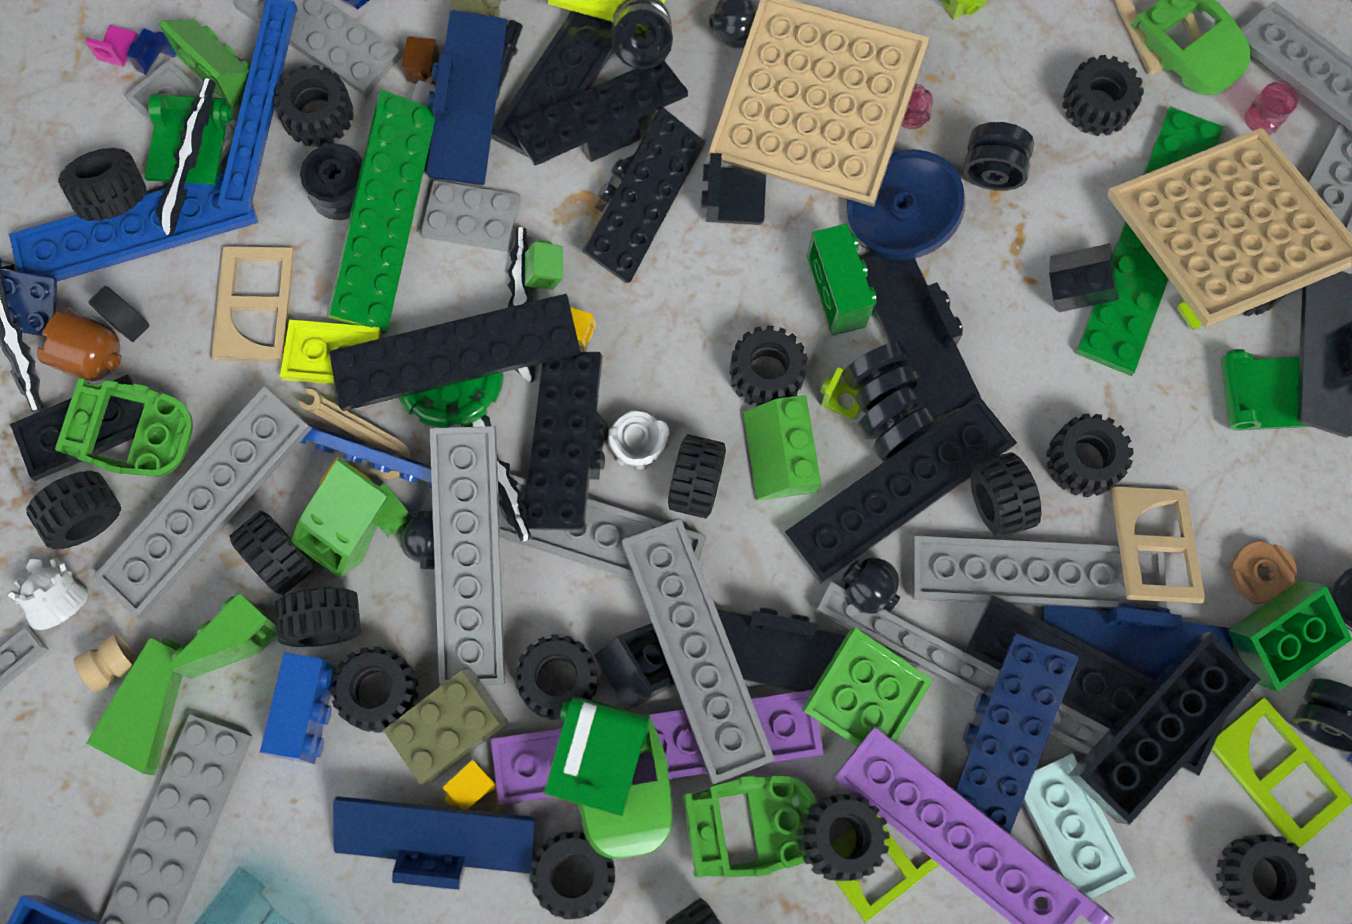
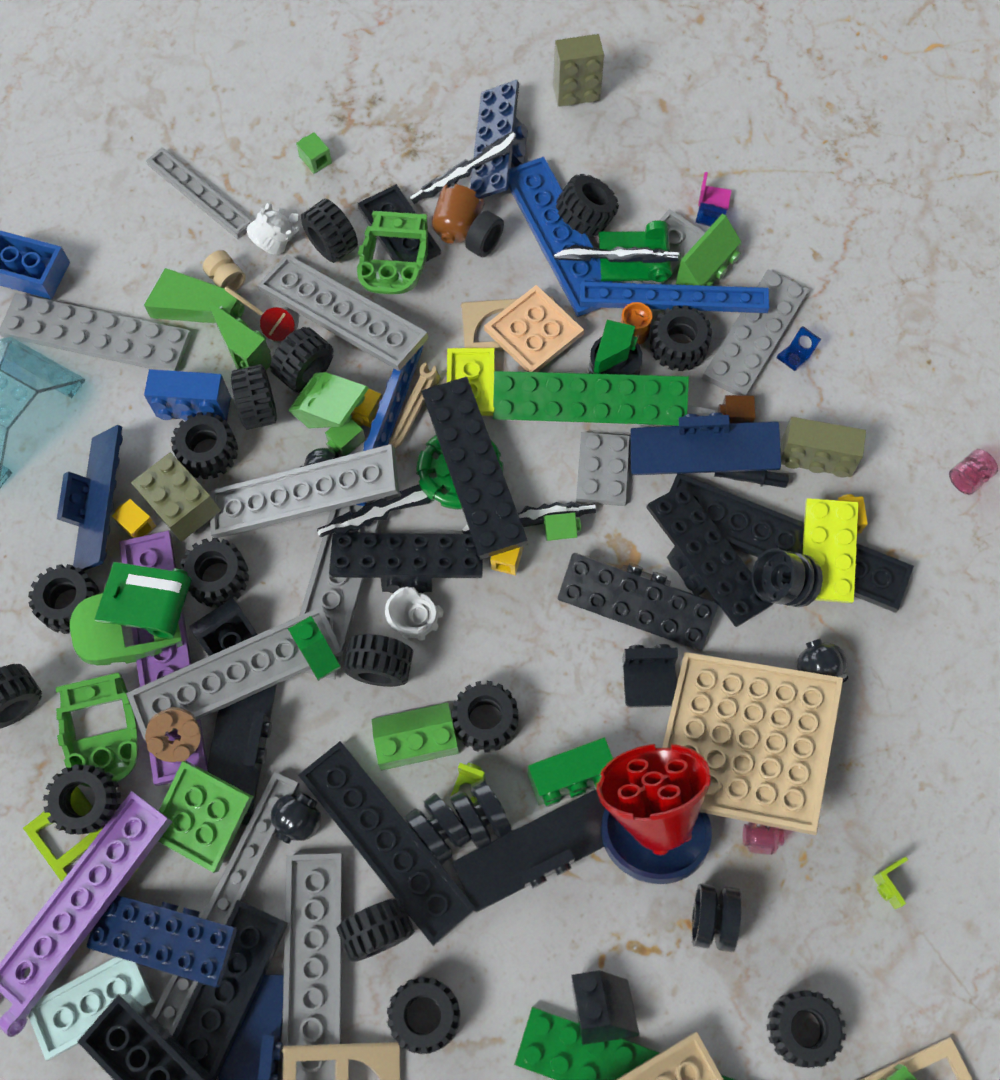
camera: 90 degrees right, 5 degrees down
none -> medium nougat plate [145,707,201,762]
none -> red piece [225,287,294,342]
none -> green slope [288,616,341,681]
none -> light nougat plate [484,285,584,372]
none -> green slope [594,320,638,374]
none -> red cone [597,744,711,855]
none -> orange wheel [621,302,652,345]

